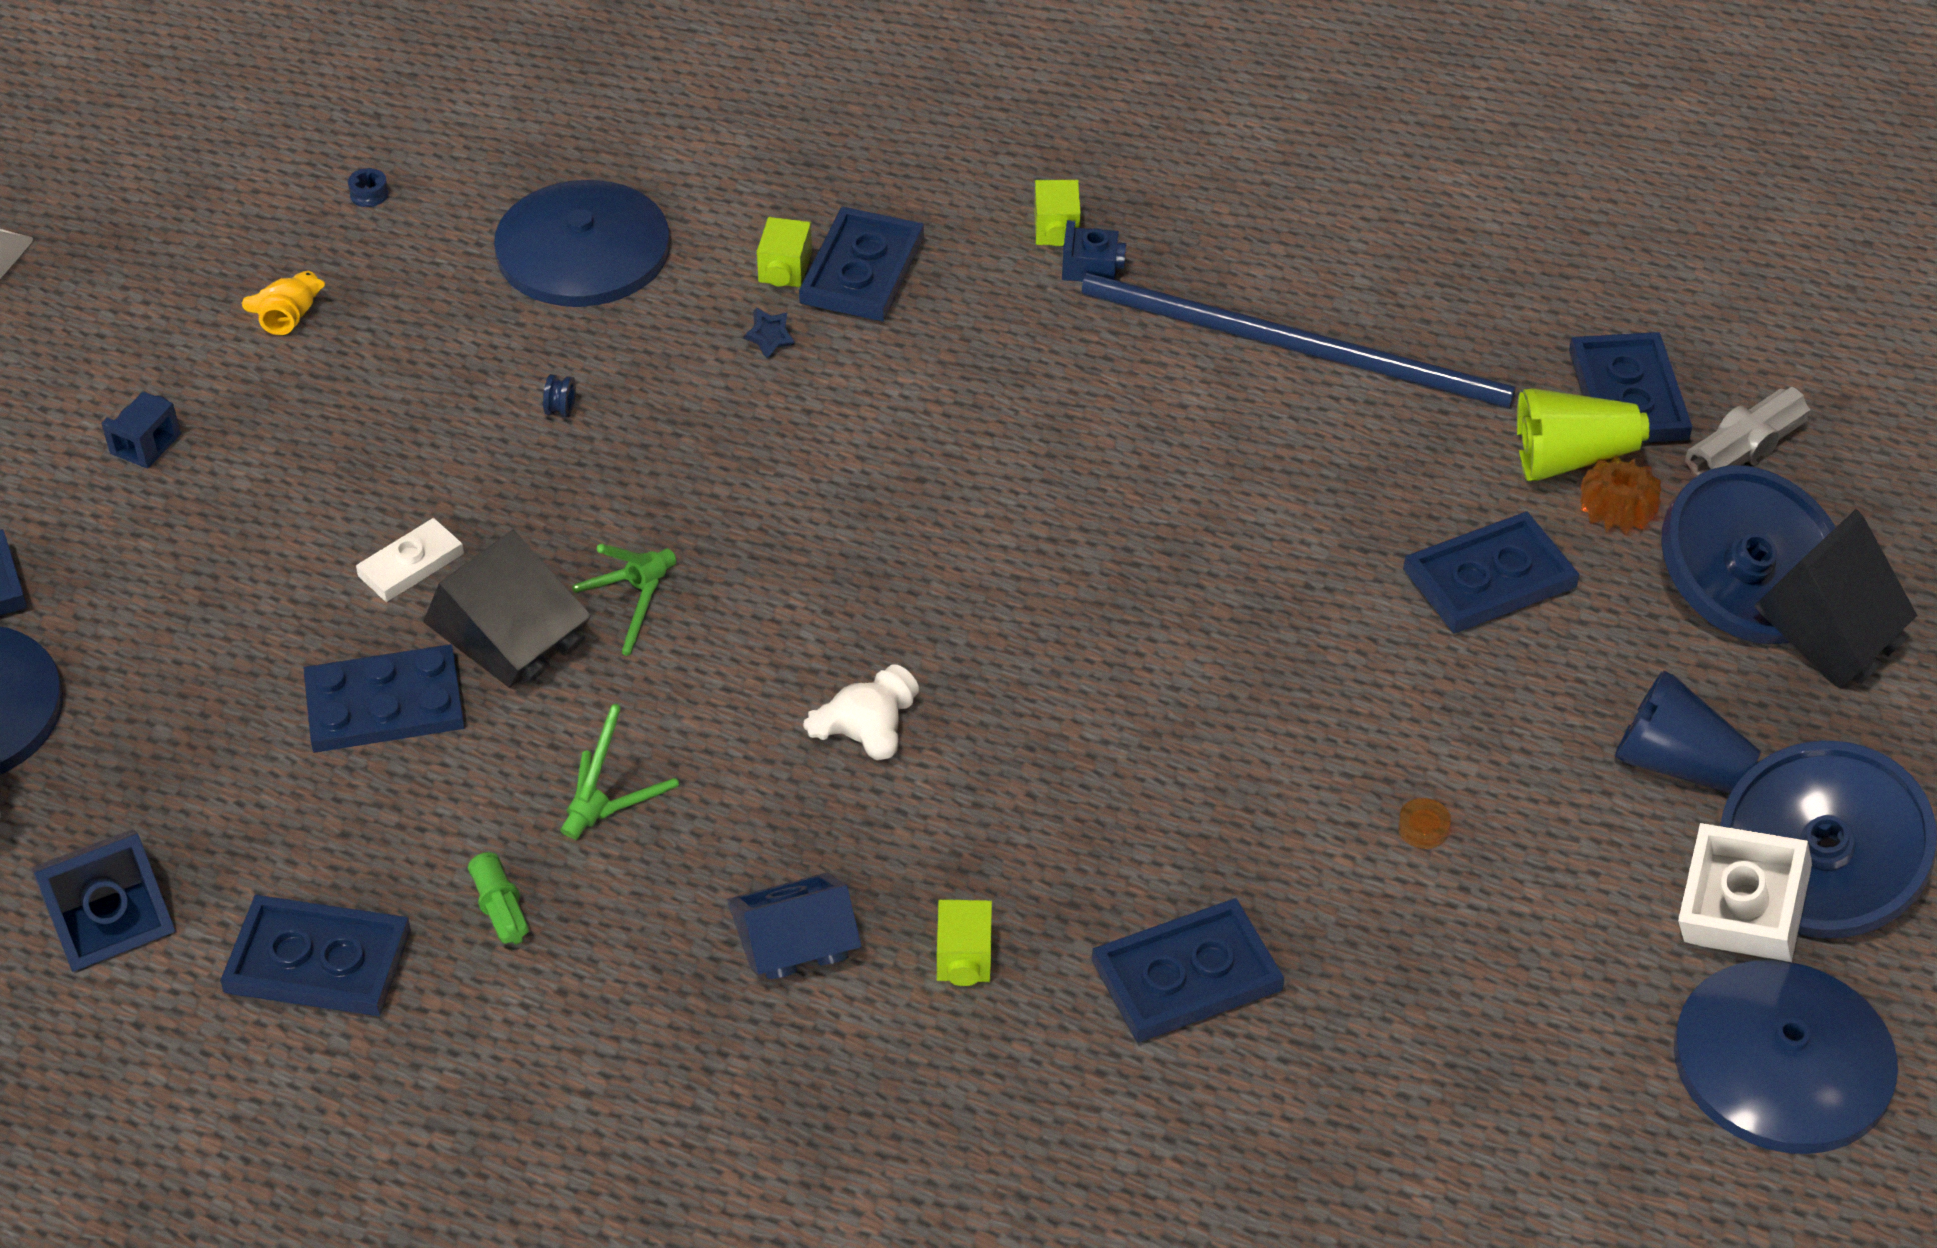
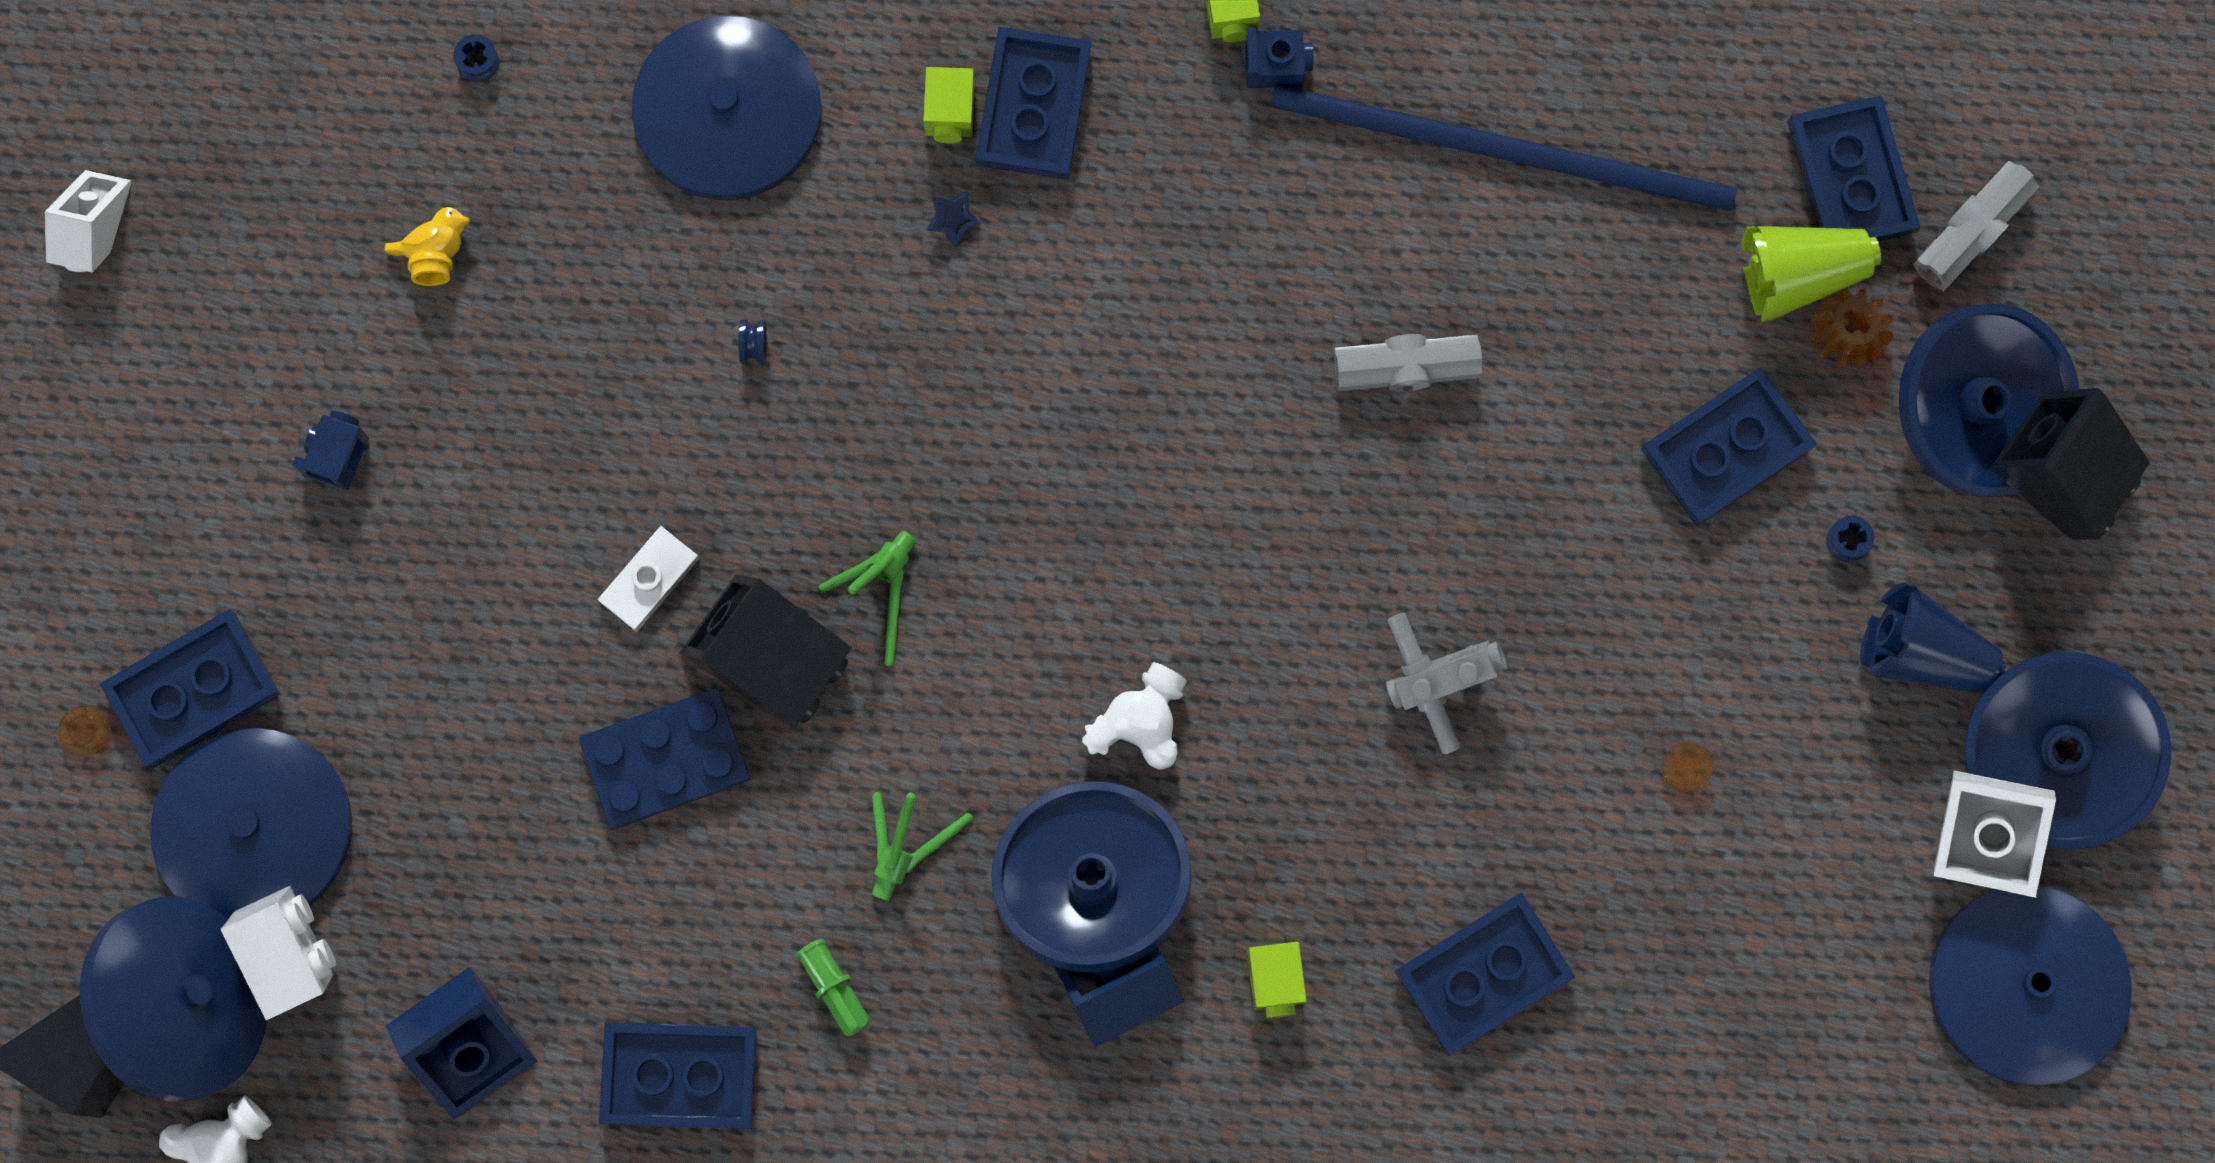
camera: 10 degrees left, 30 degrees up
none -> dark blue dish [991,781,1192,972]
none -> light grey piece [1333,334,1482,392]
none -> light grey piece [1386,613,1507,754]
none -> dark blue bush [1826,516,1875,562]

